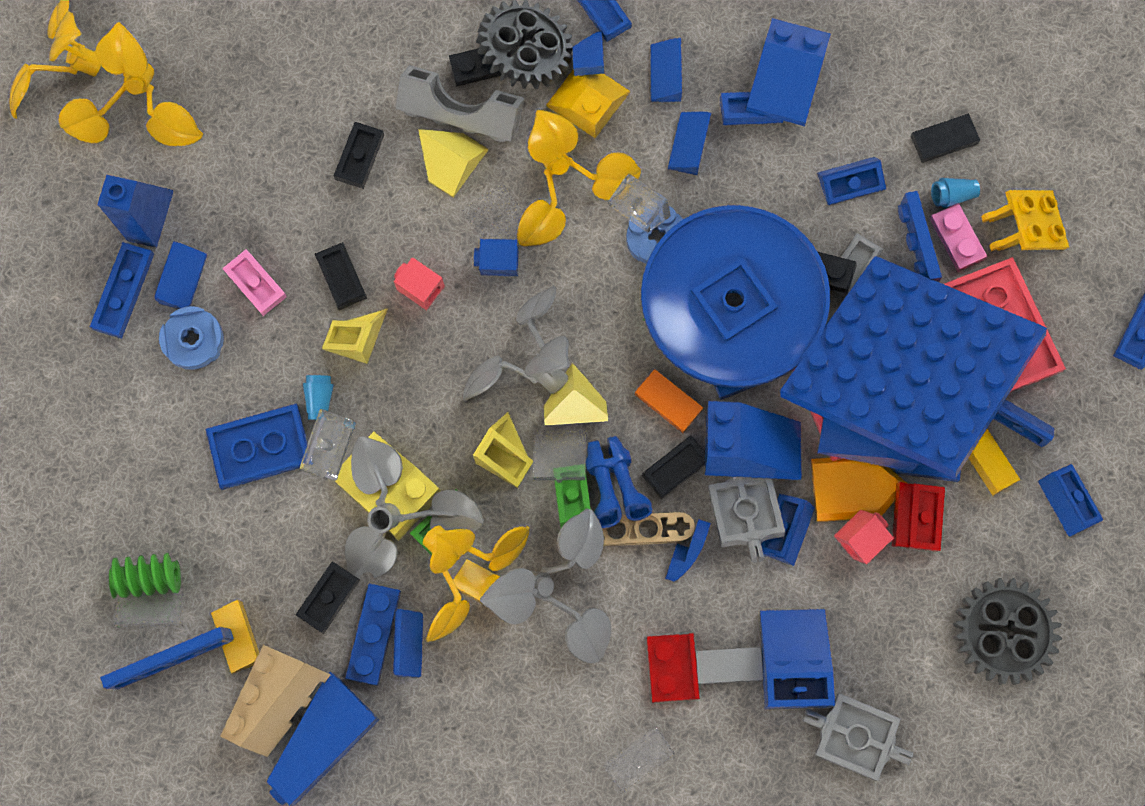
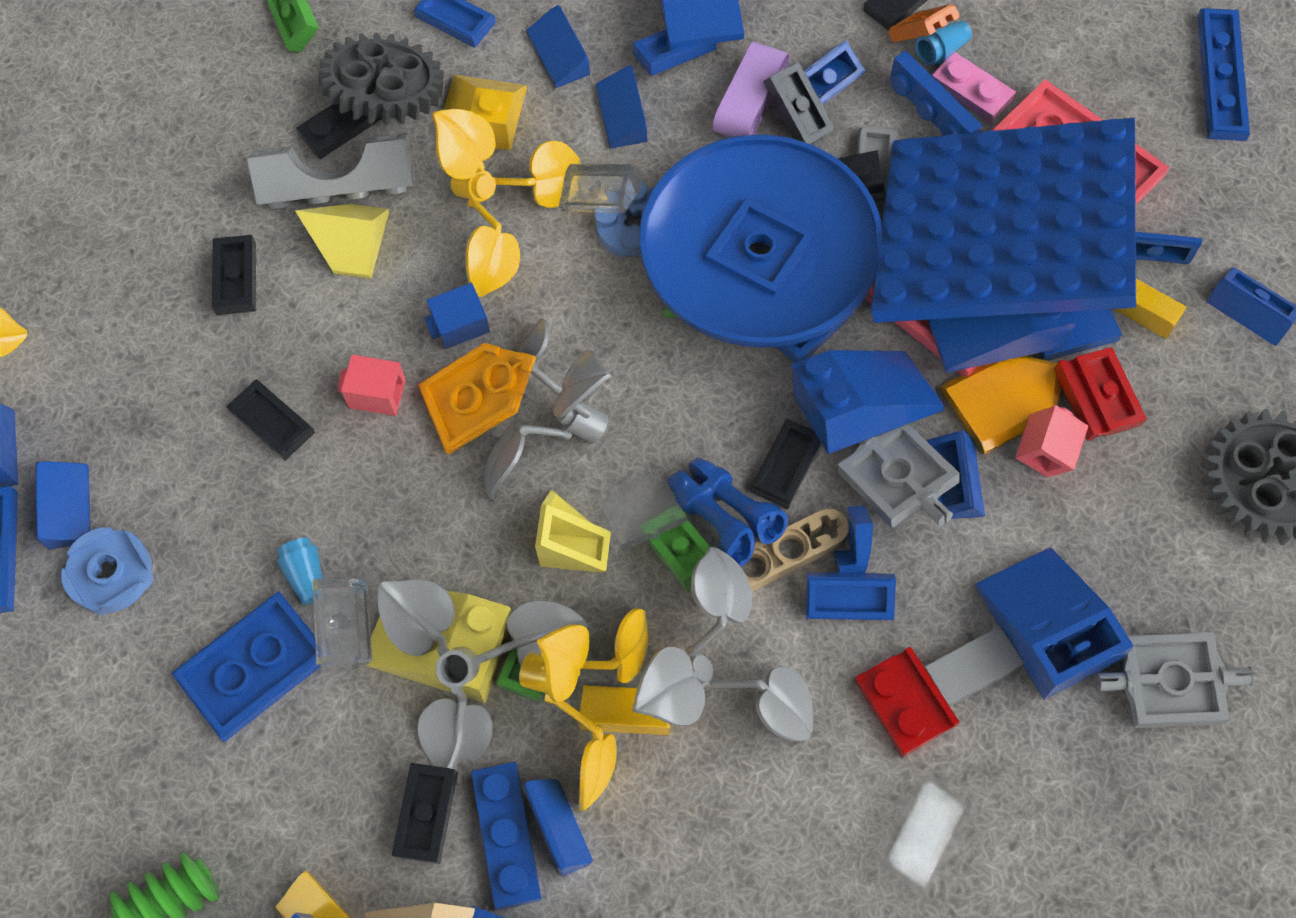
camera: 25 degrees left, 10 degrees down
bright pink plate [222,249,287,316] -> none
light yellow slope [322,309,388,364] -> none
light yellow slope [544,363,608,425] -> none
blue slope [572,32,604,76] -> none
orange tile [635,369,704,433] -> none
yellow plate [981,190,1069,252] -> none
none -> light orange tile [417,343,536,455]
none -> lavender beam [712,41,790,138]
none -> plate [763,61,836,144]
none -> blue tile [805,572,896,620]
none -> orange tile [888,4,960,42]

